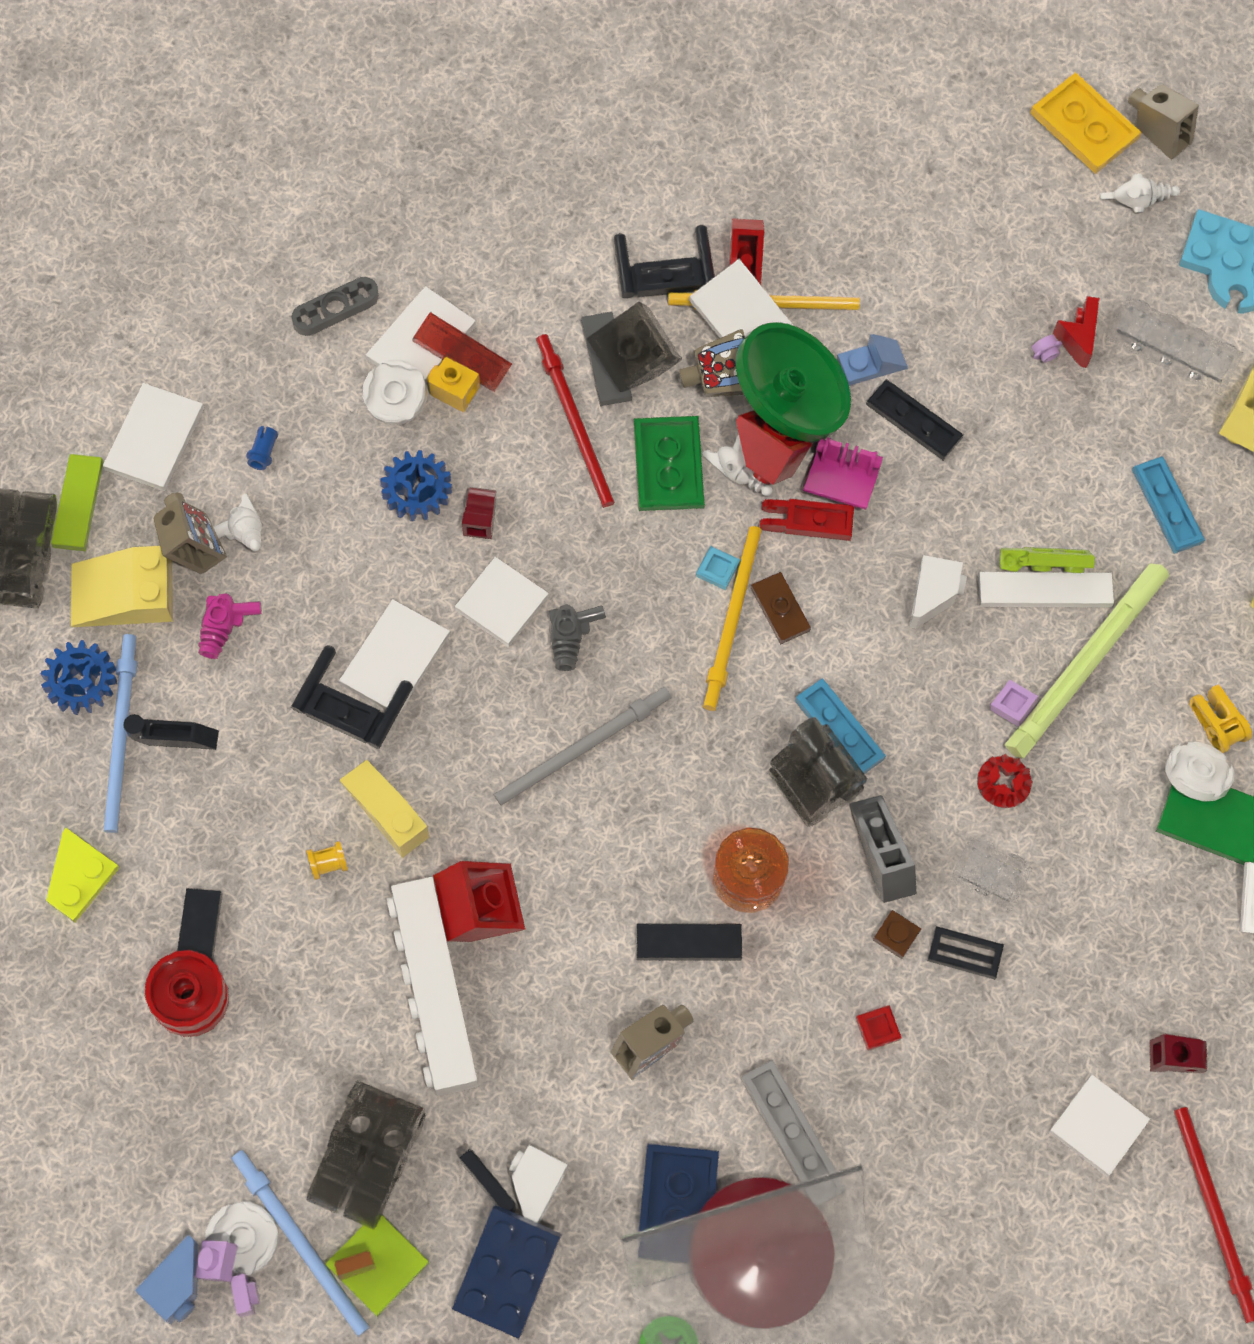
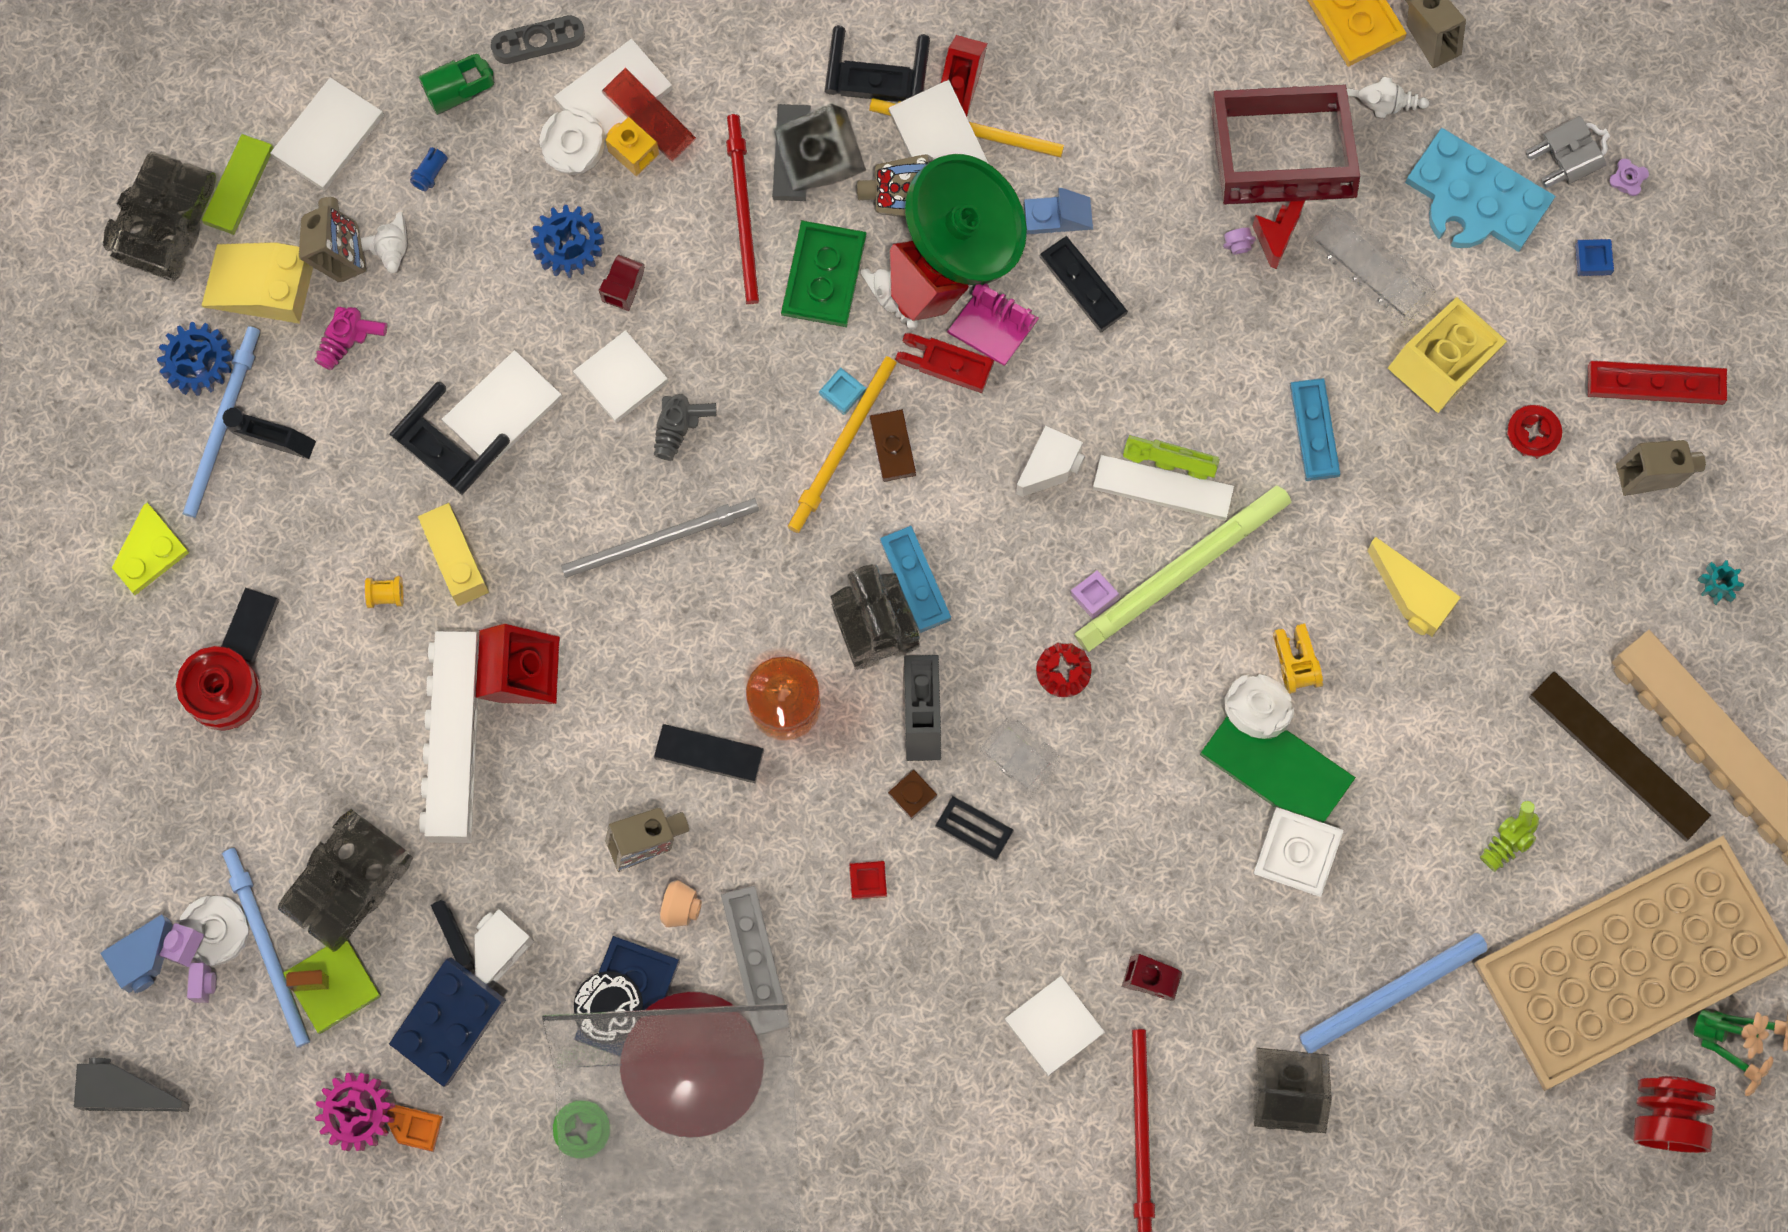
camera: 20 degrees right, 5 degrees up
none -> green piece [418,54,494,115]
none -> black sticker [574,971,643,1041]
none -> light nougat cone [660,880,702,928]
none -> dark red window [1212,84,1361,205]

